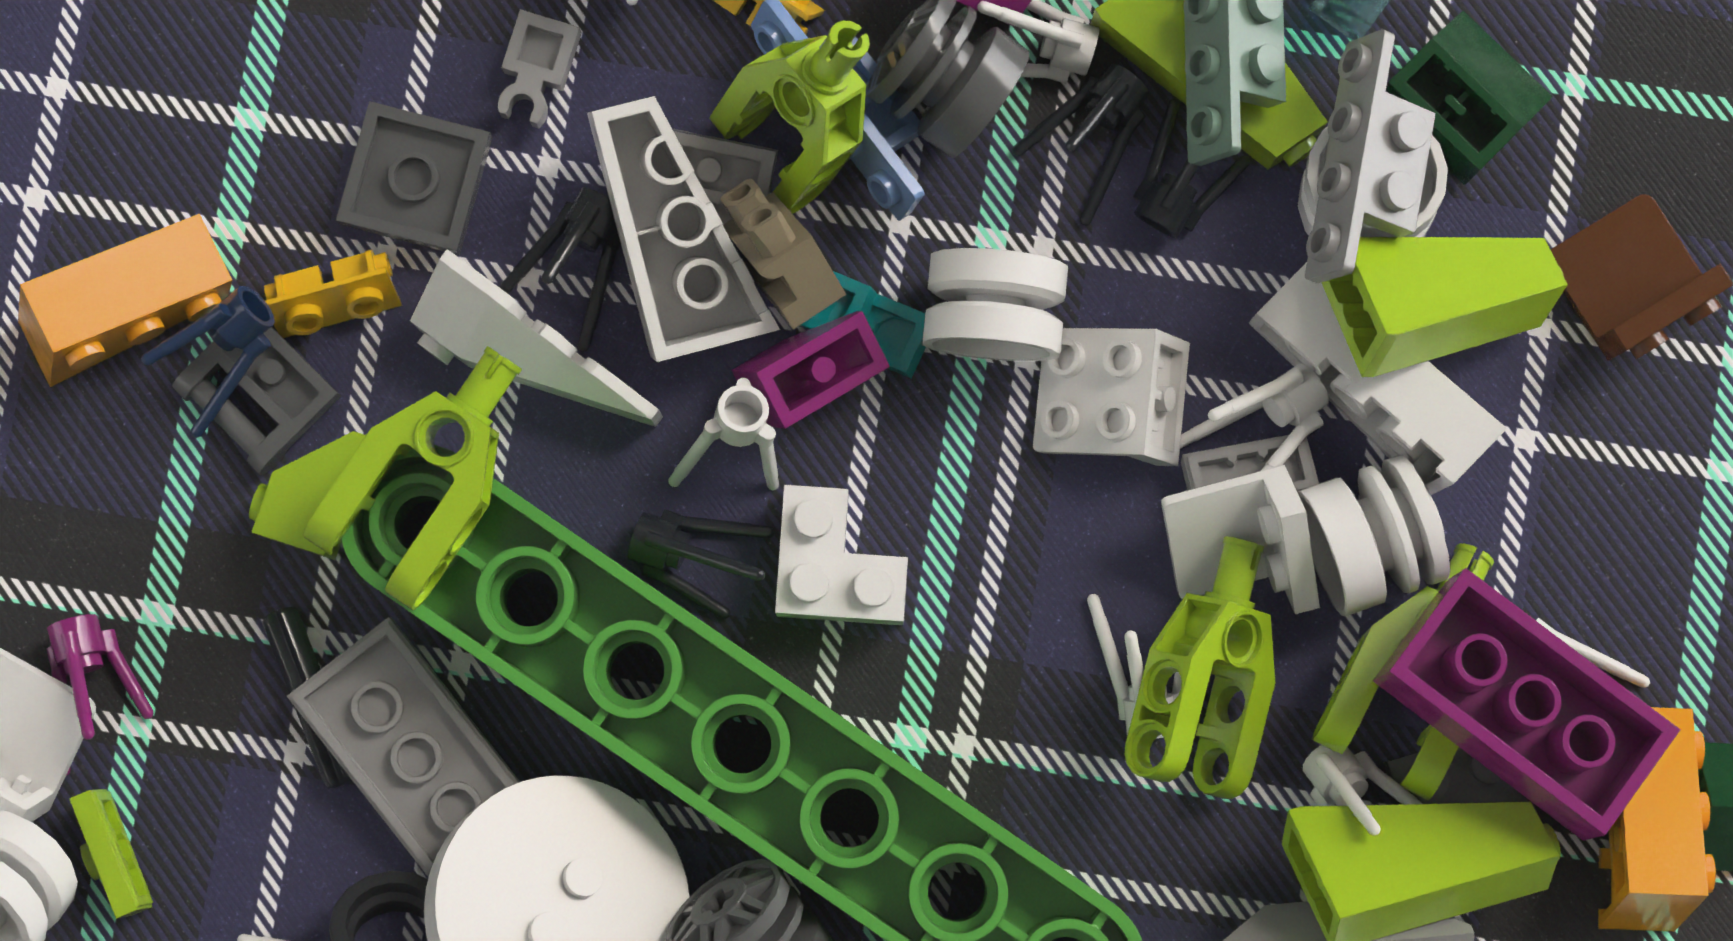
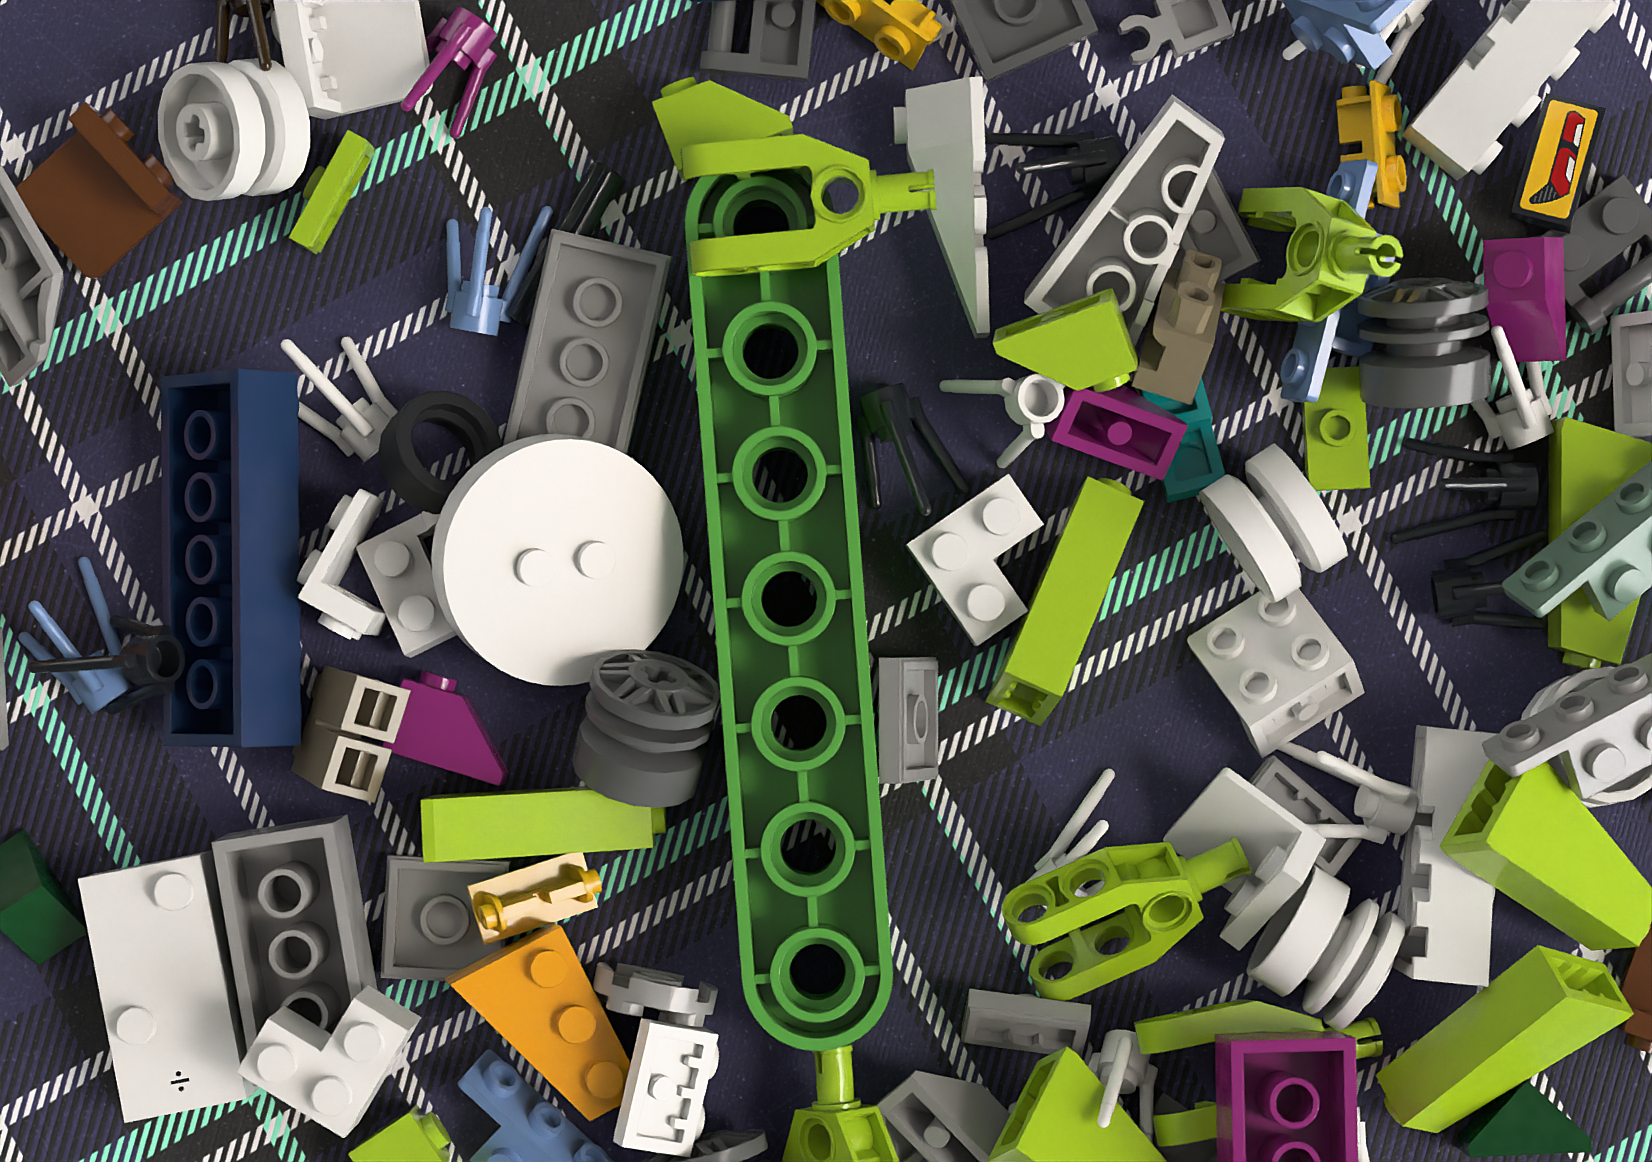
camera: 55 degrees right, 5 degrees up
none -> medium blue plant [445,206,553,336]
none -> light grey tile [879,657,938,784]
none -> light grey plate [960,989,1091,1058]
none -> lime slope [985,476,1144,726]
none -> lime slope [992,288,1138,392]
none -> lime plate [1301,366,1370,491]
none -> lime slope [1376,945,1634,1133]
none -> dark green slope [1457,1080,1593,1157]

